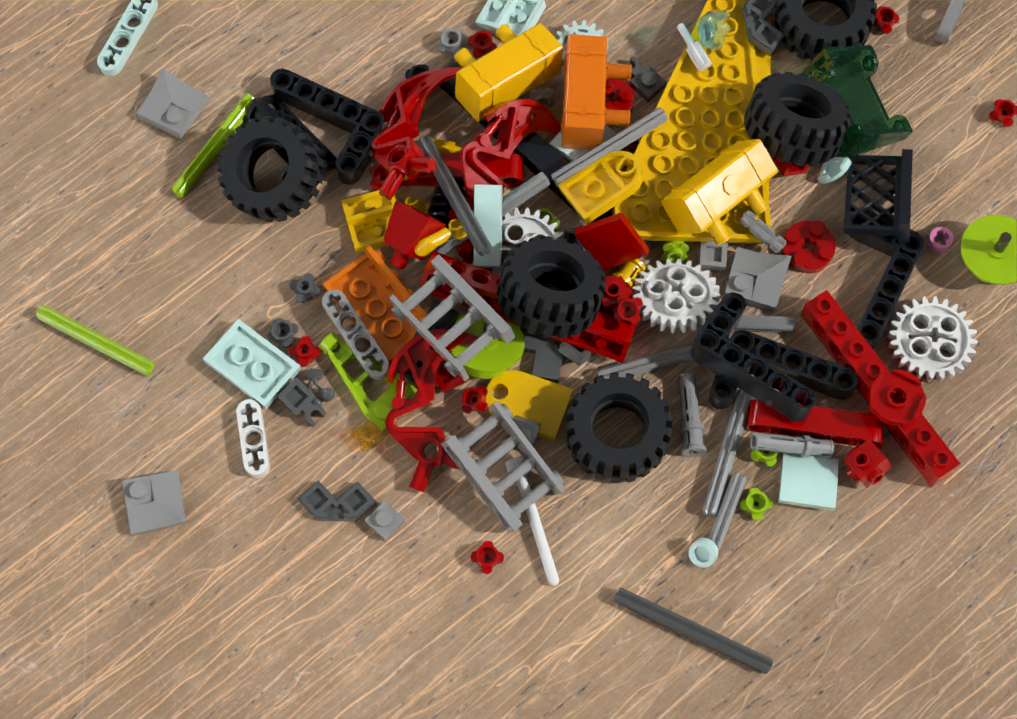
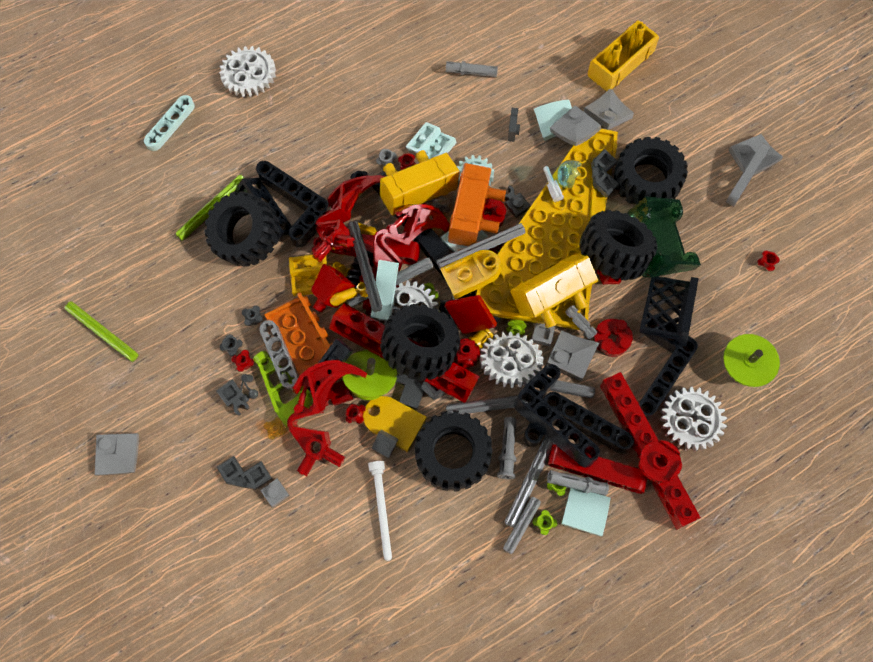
camera: 10 degrees right, 0 degrees up
light grey plate [136,68,209,139] -> none
light aqua plate [203,319,301,409] -> none
white beam [236,399,270,479] -> none
light grey fence [389,255,515,381] -> none
light grey fence [441,401,566,533] -> none
red plate [470,541,504,574] -> none
red plate [614,295,643,324] -> none
dark grey axle [614,588,773,674] -> none
light aqua tile [688,538,718,568] -> none
light aqua tile [817,157,852,184] -> none
red brick [843,439,892,488] -> none
red plate [872,6,900,34] -> none
bright pink bush [927,227,954,254] -> none

